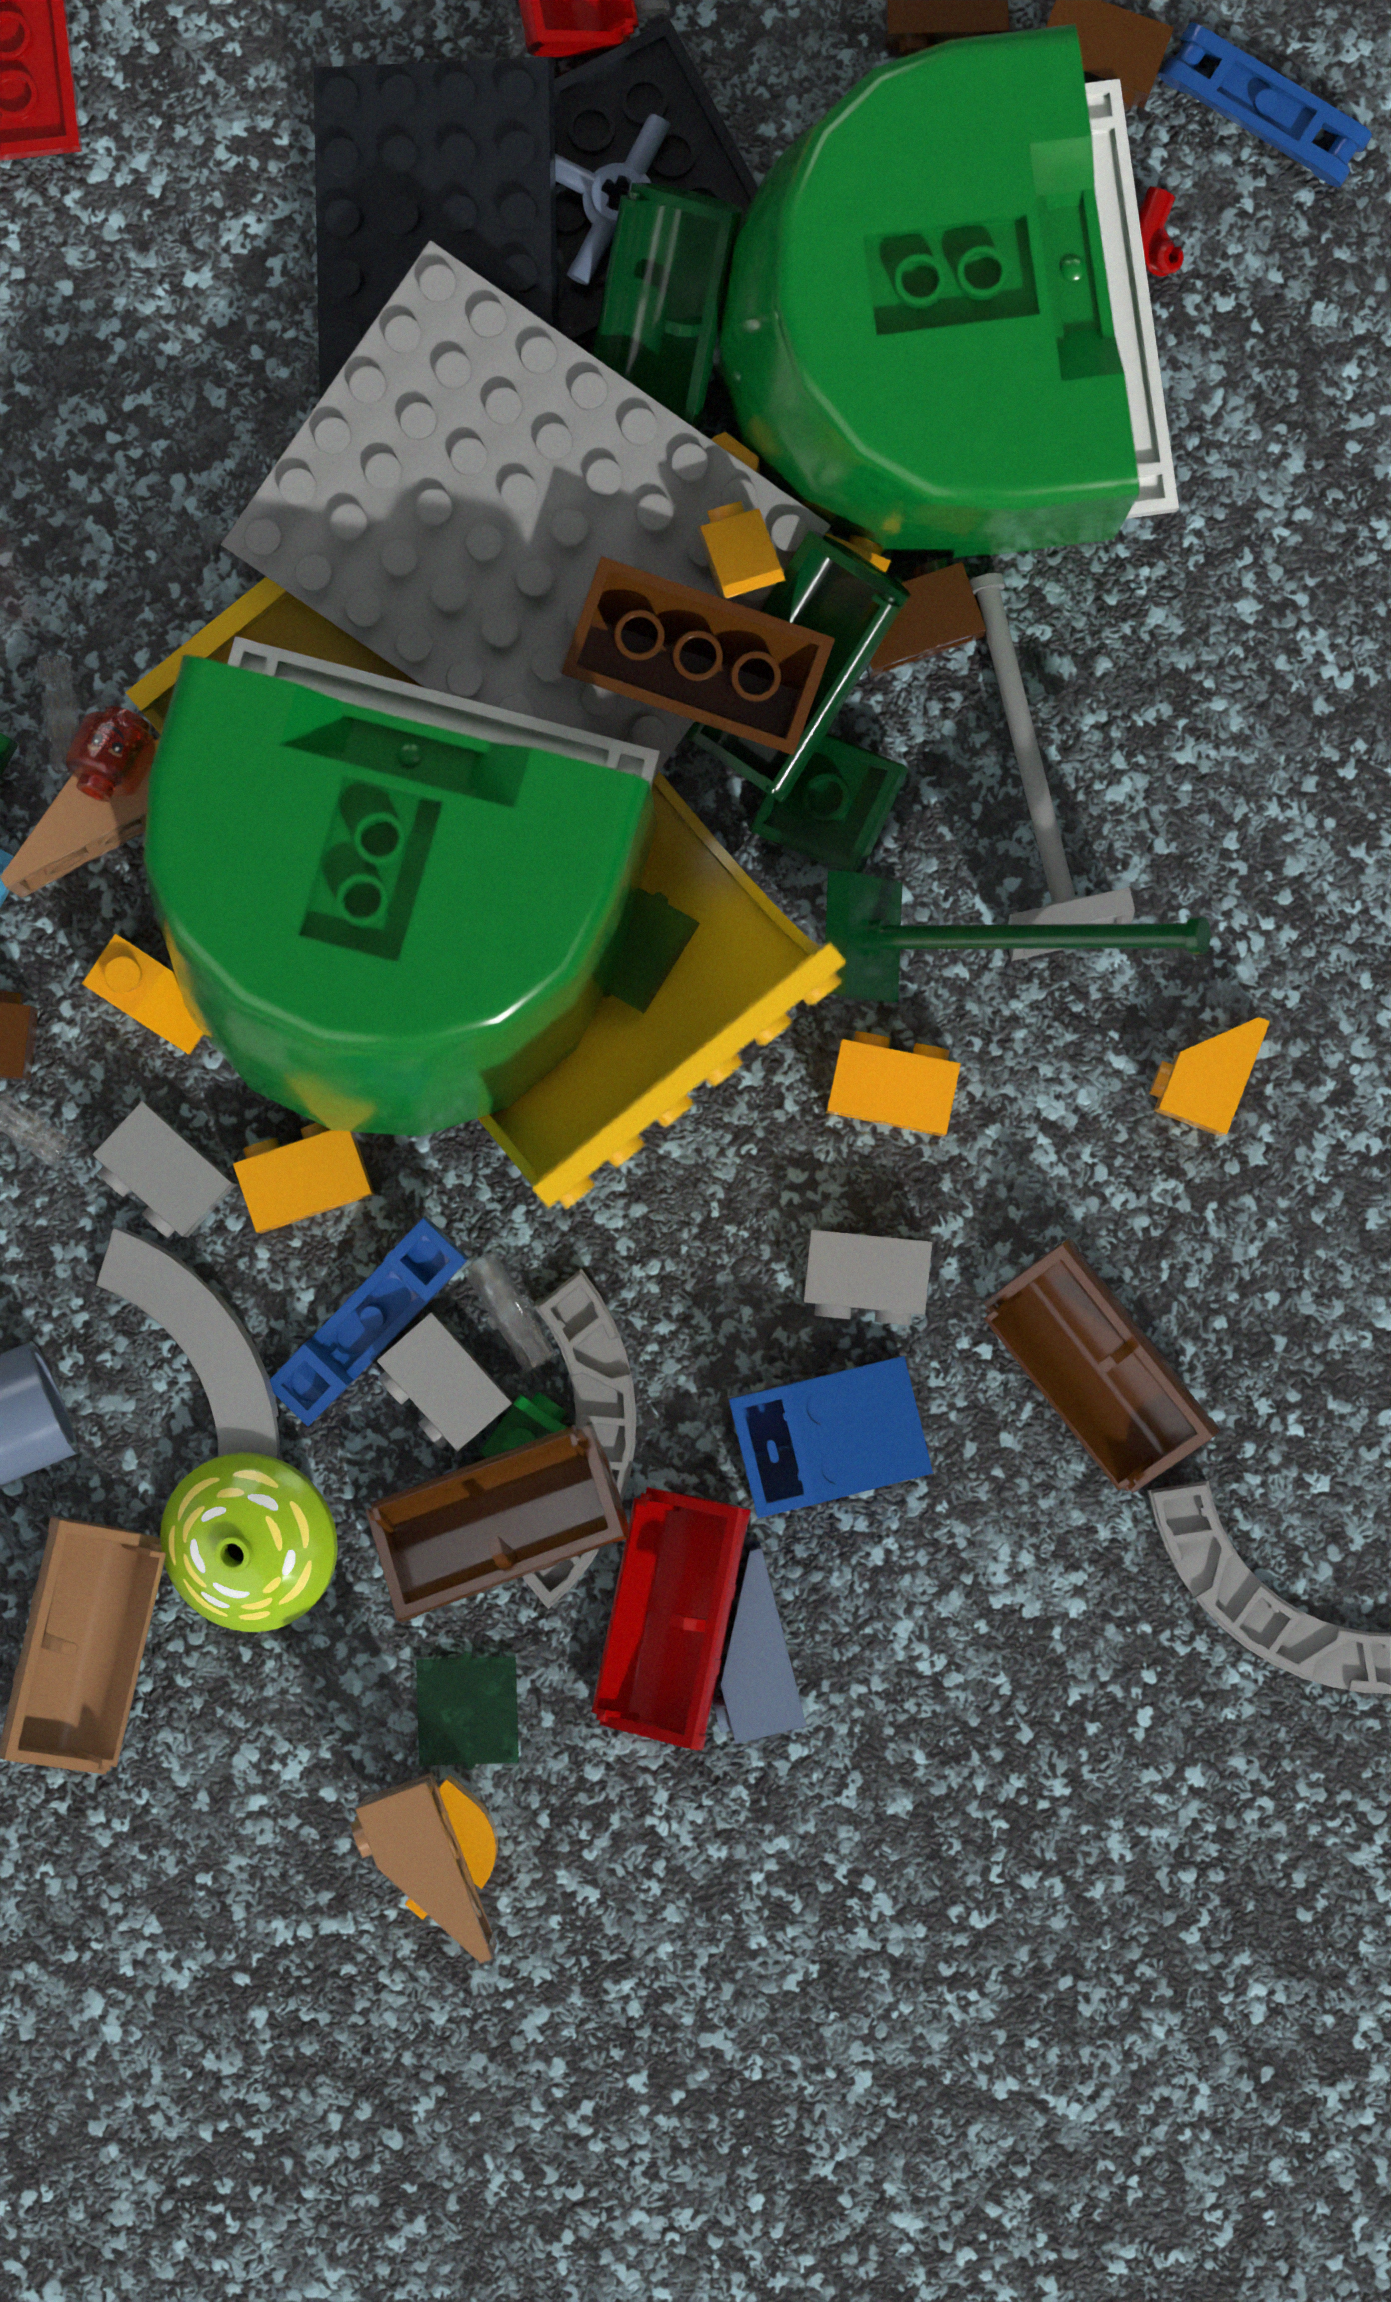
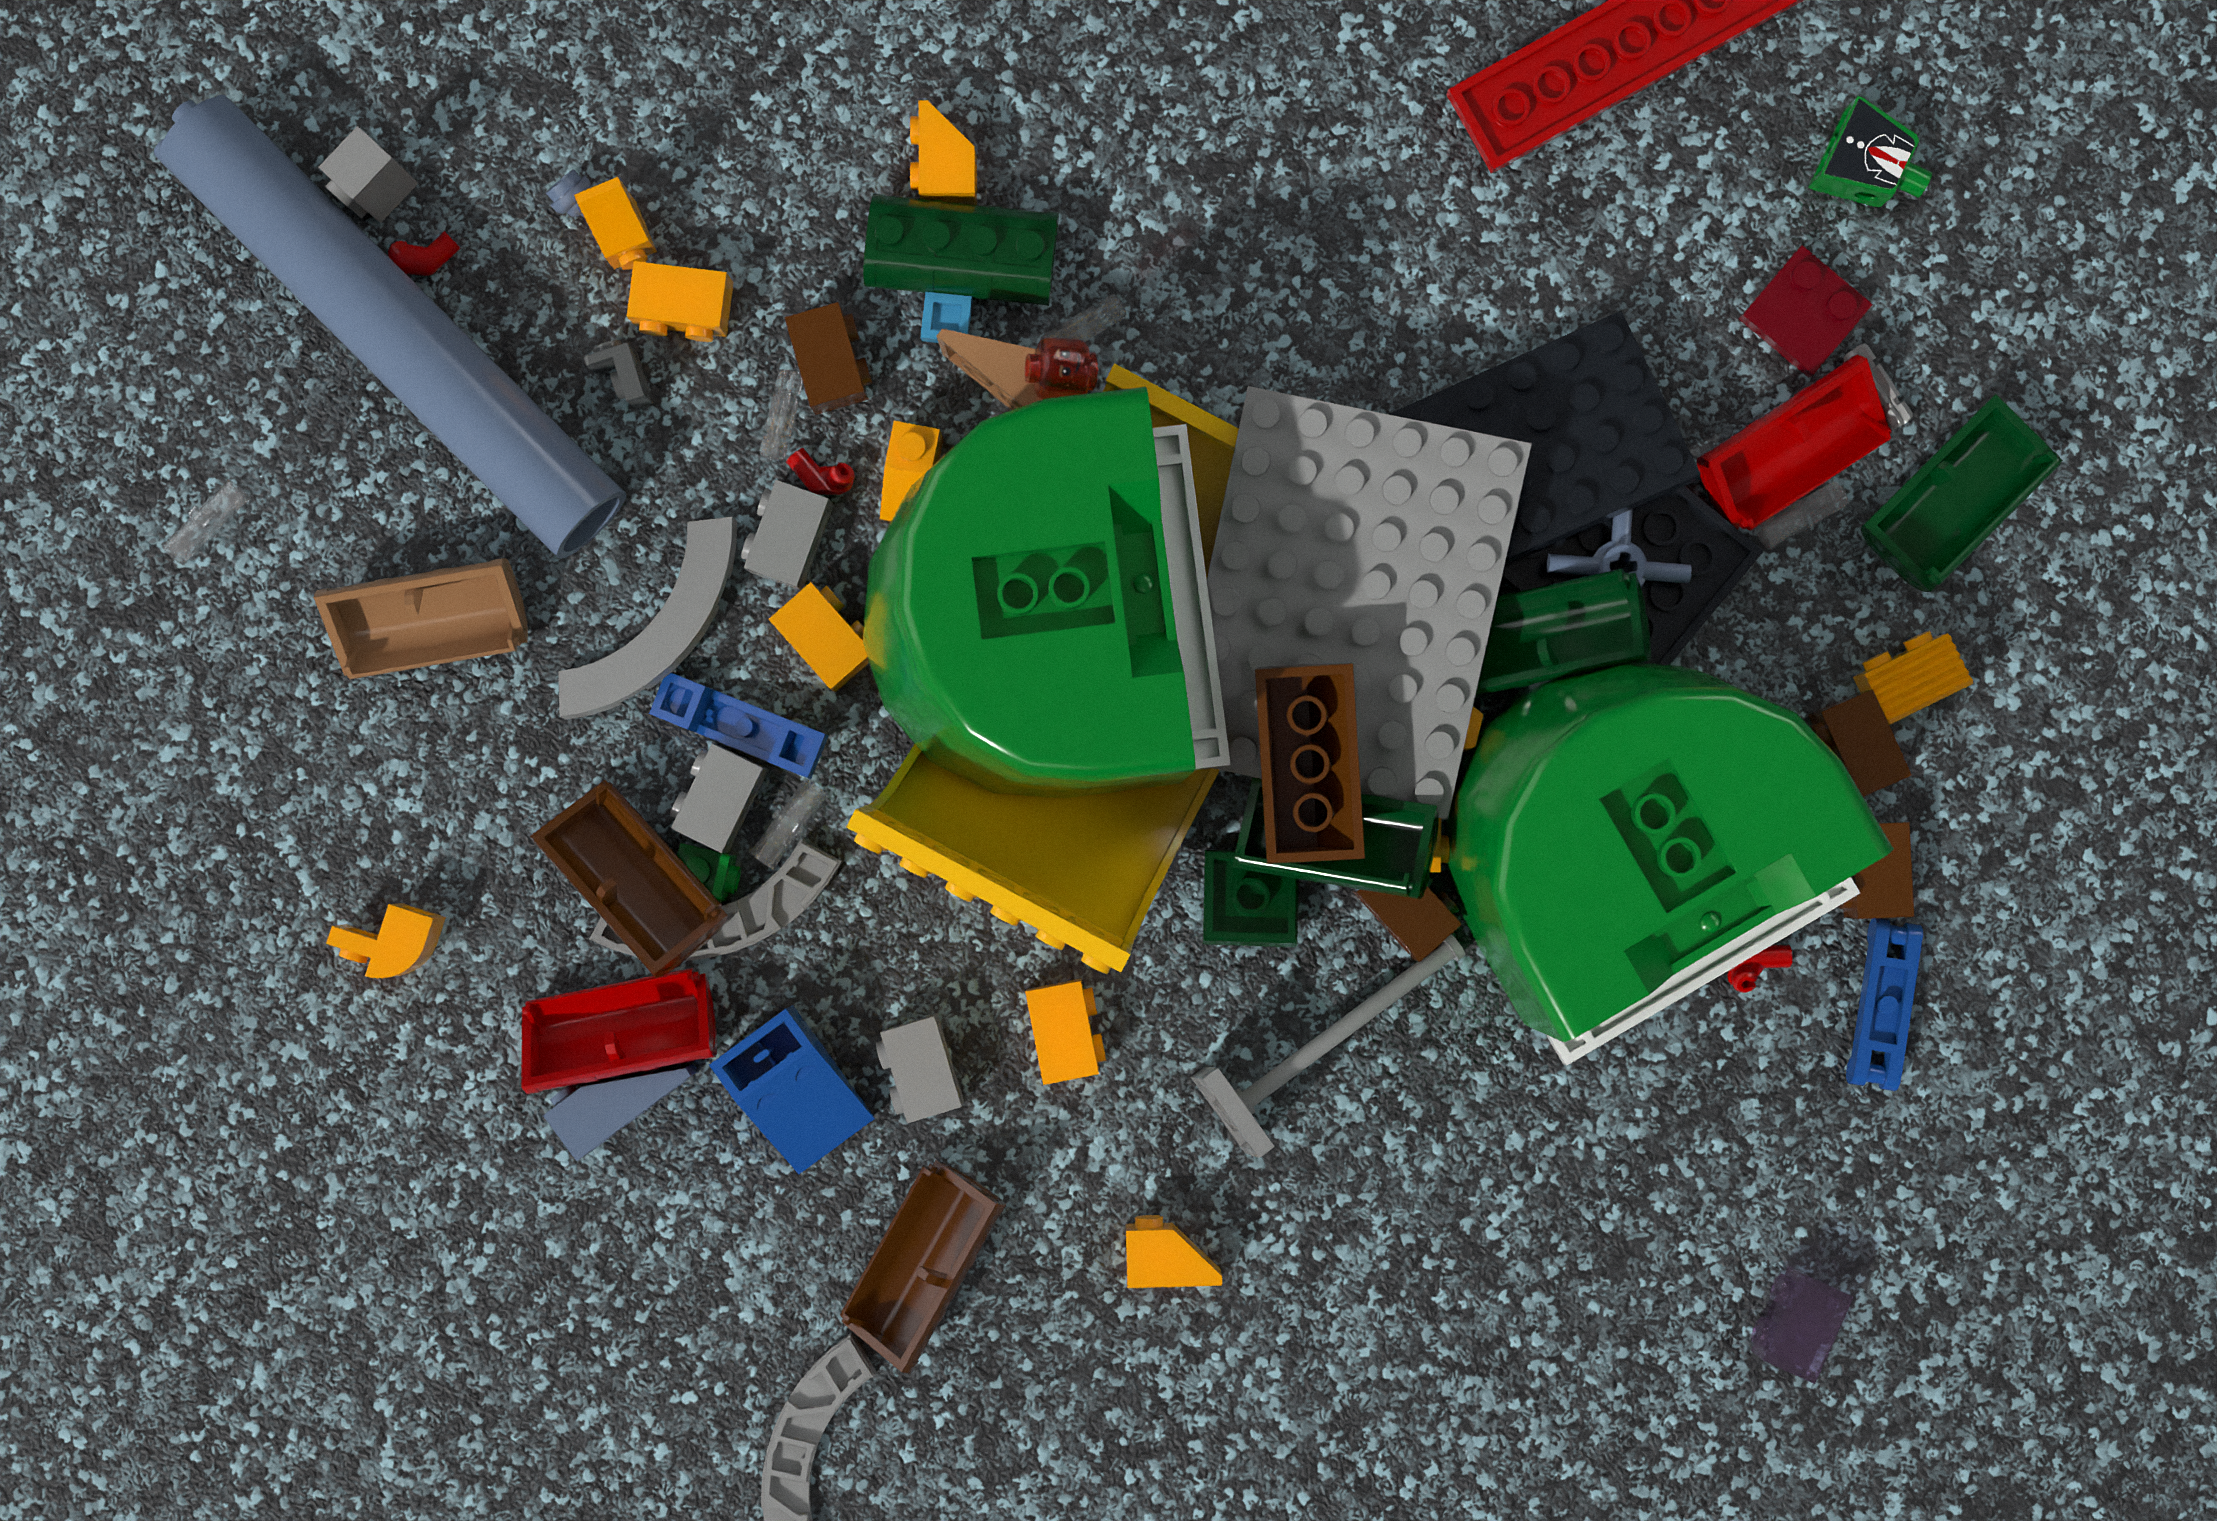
camera: 65 degrees right, 0 degrees up
lime dish [160,1452,338,1632] -> none
medium nougat slope [350,1772,497,1963] -> none
clear green piece [416,1651,519,1770] -> none
clear green piece [603,888,700,1014] -> none
light orange slope [697,500,785,599] -> none
dark green tile [825,871,1211,1003] -> none
none -> red arm [786,448,855,495]

